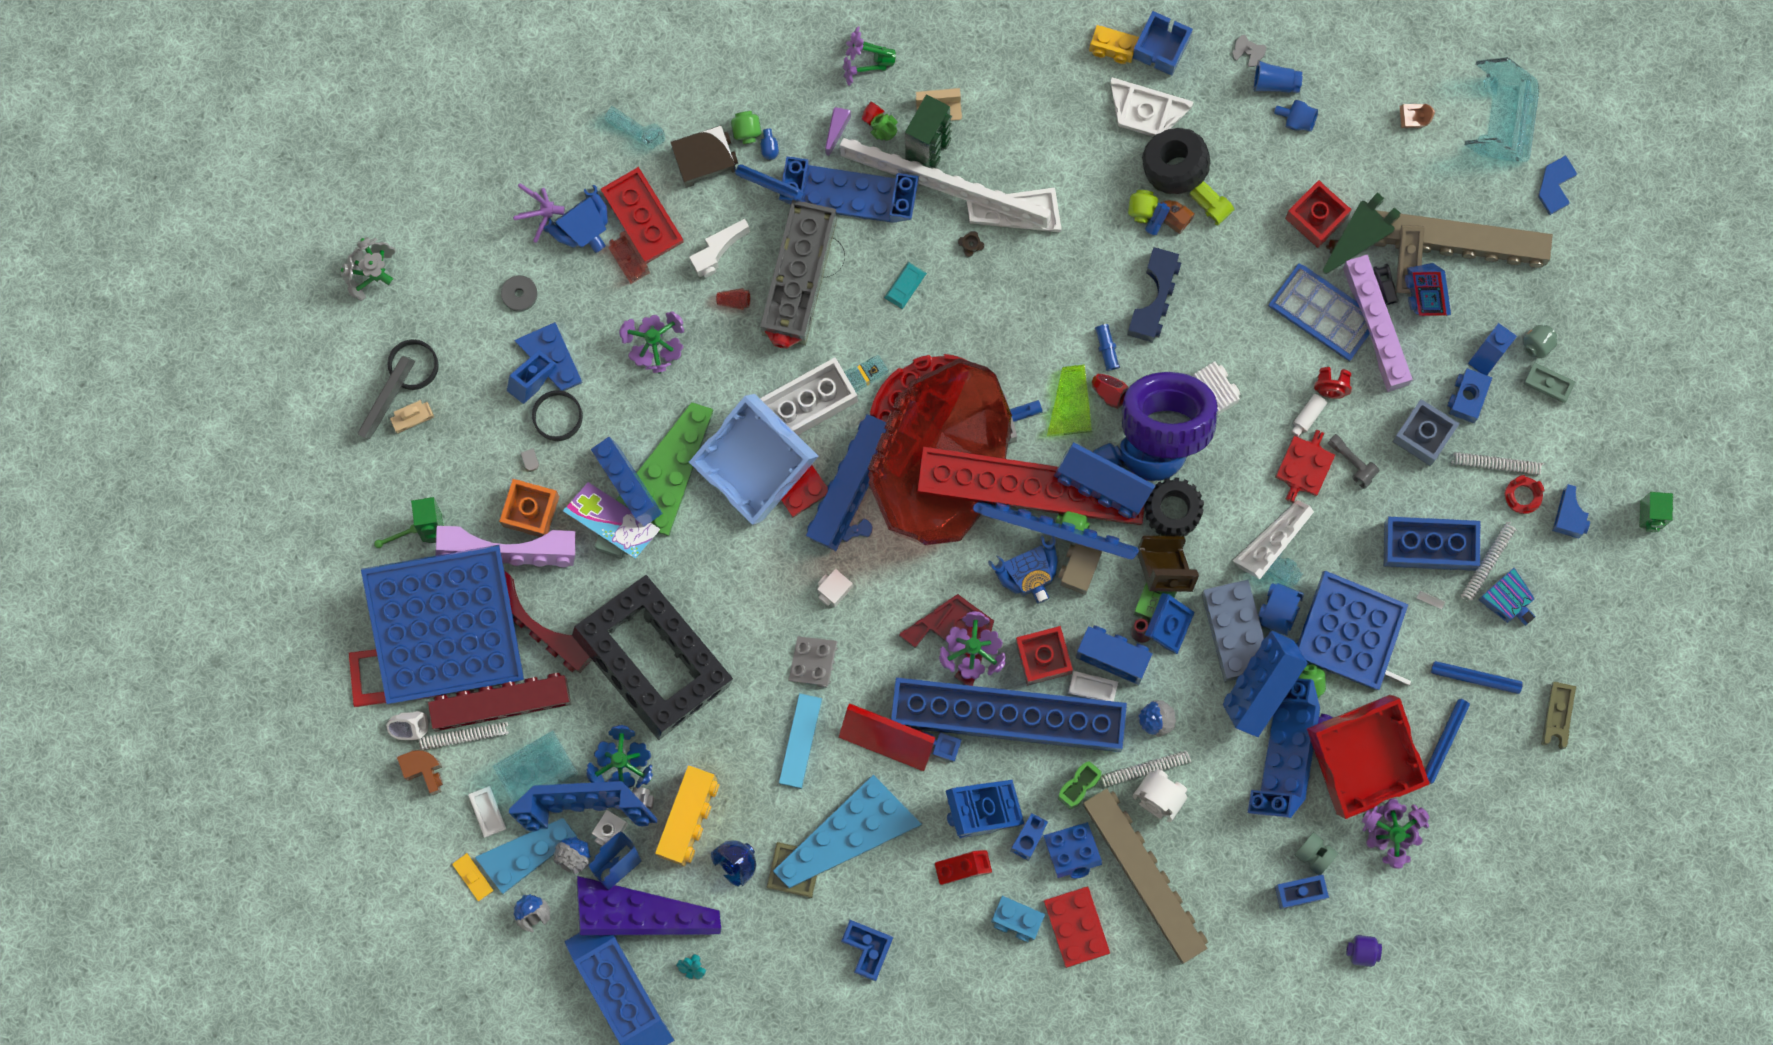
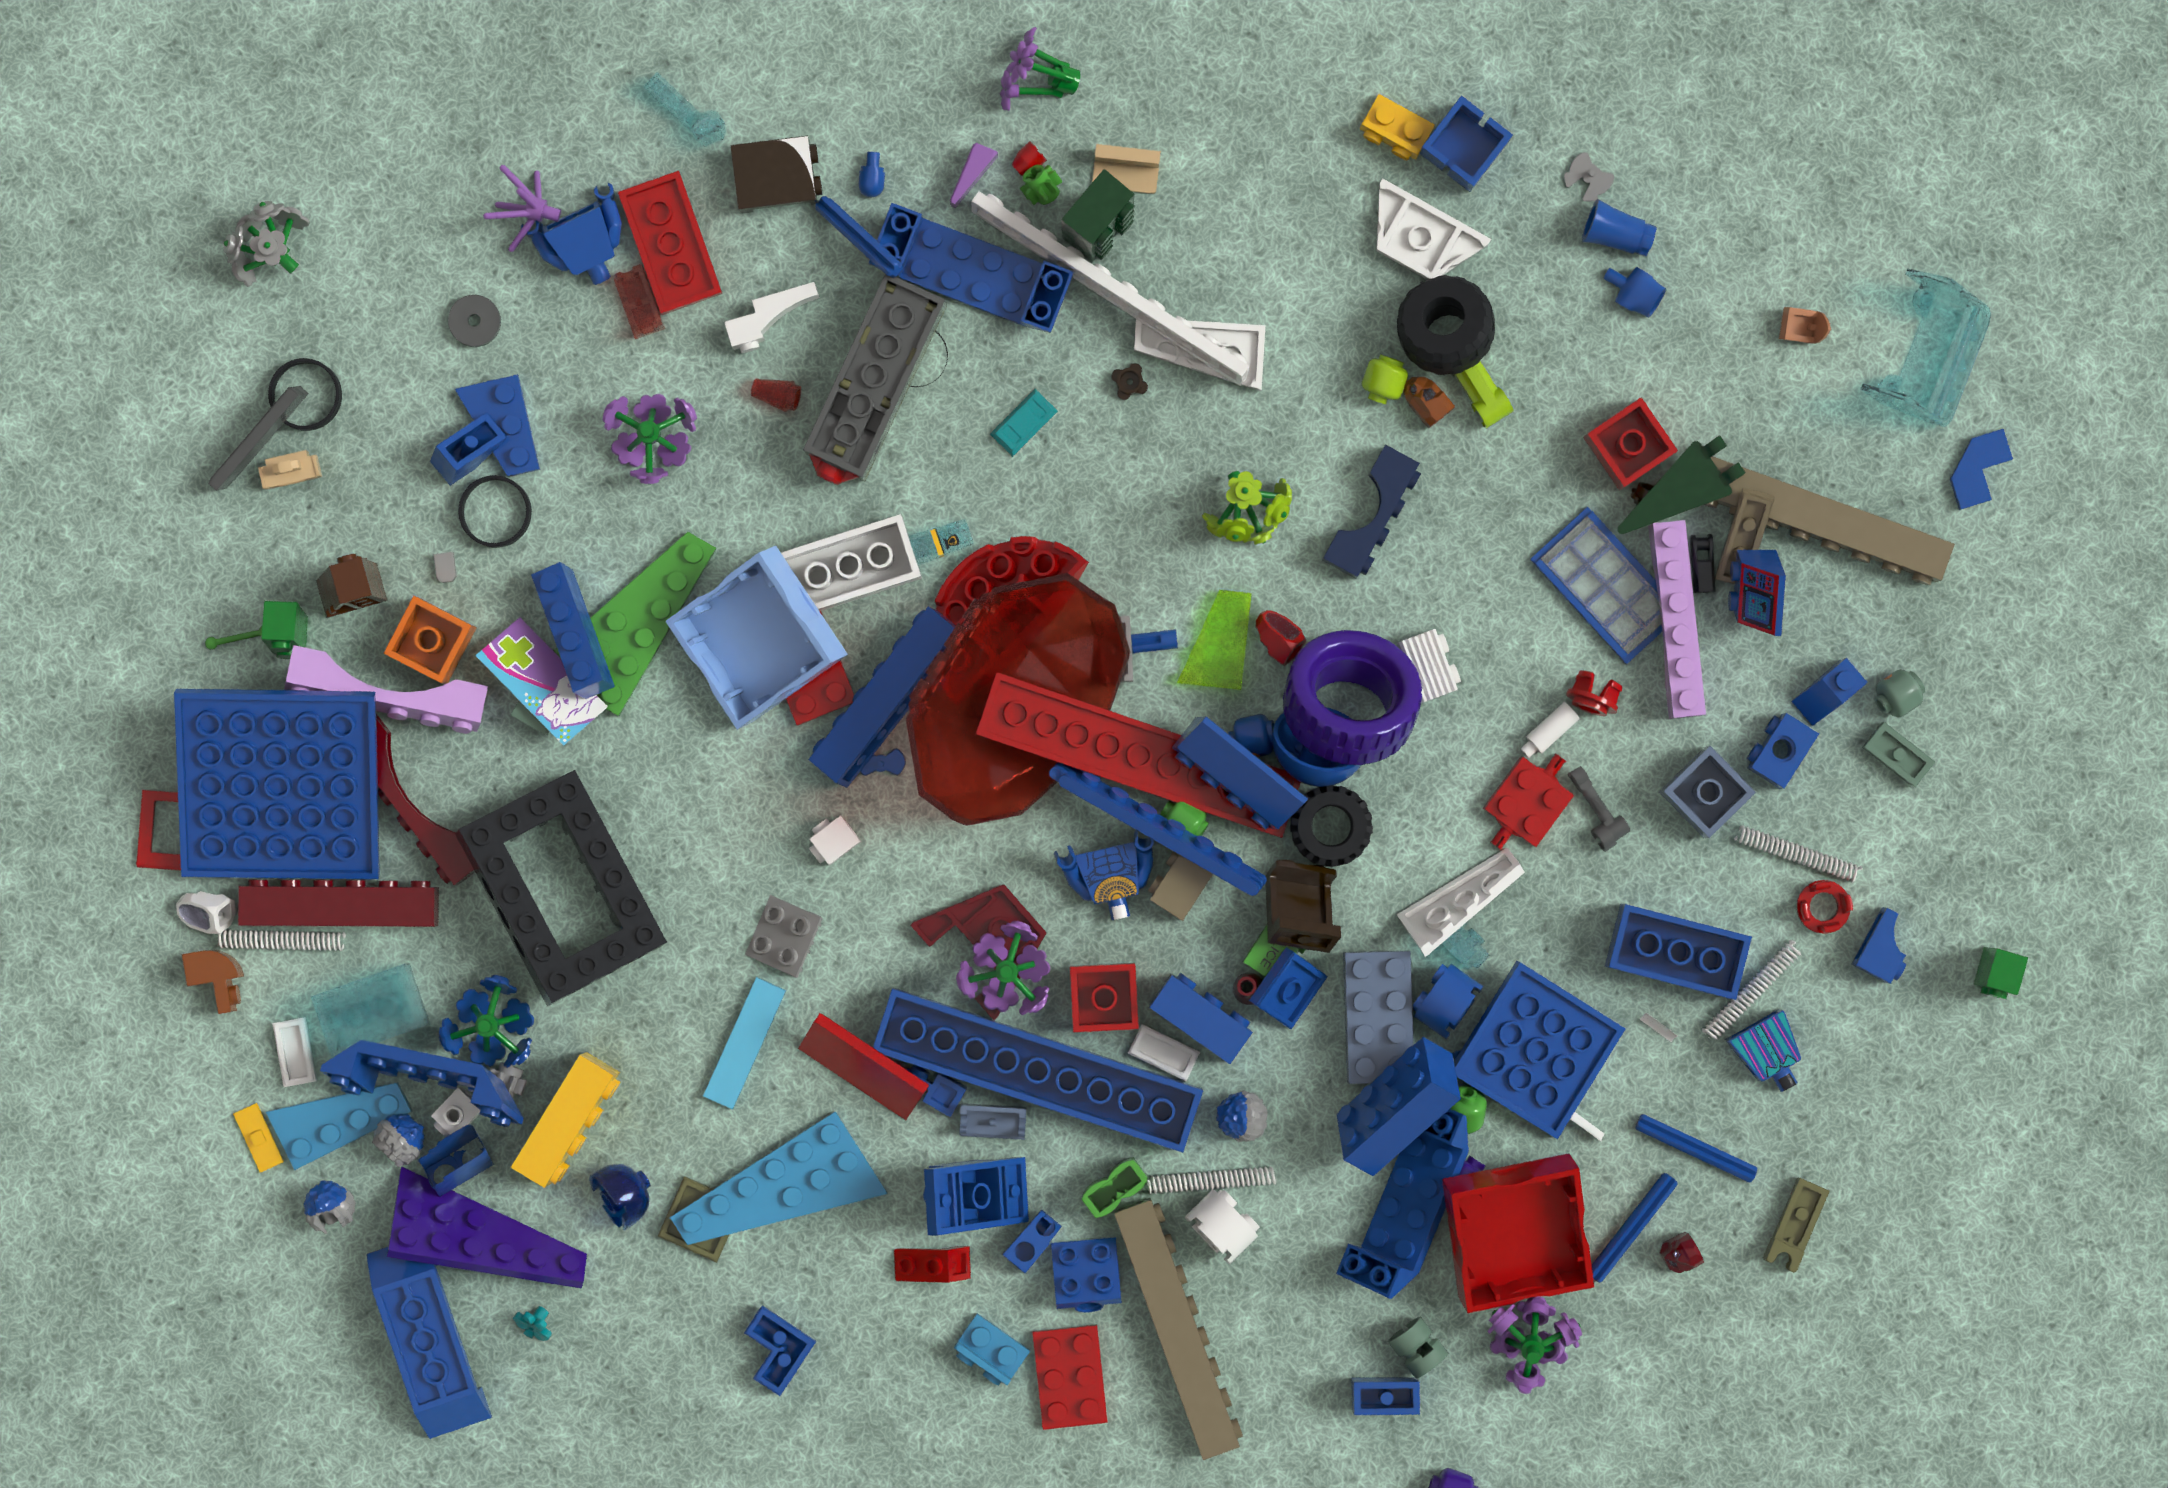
camera: 10 degrees right, 10 degrees up
bright green head [731,111,762,144] -> none
blue pin [1095,324,1120,371] -> none
blue piece [1145,203,1170,235] -> none
none -> reddish brown wedge [316,554,387,618]
none -> sand blue hinge [959,1103,1027,1140]
none -> lime plant [1202,471,1292,545]
none -> dark red rock [1660,1232,1704,1273]

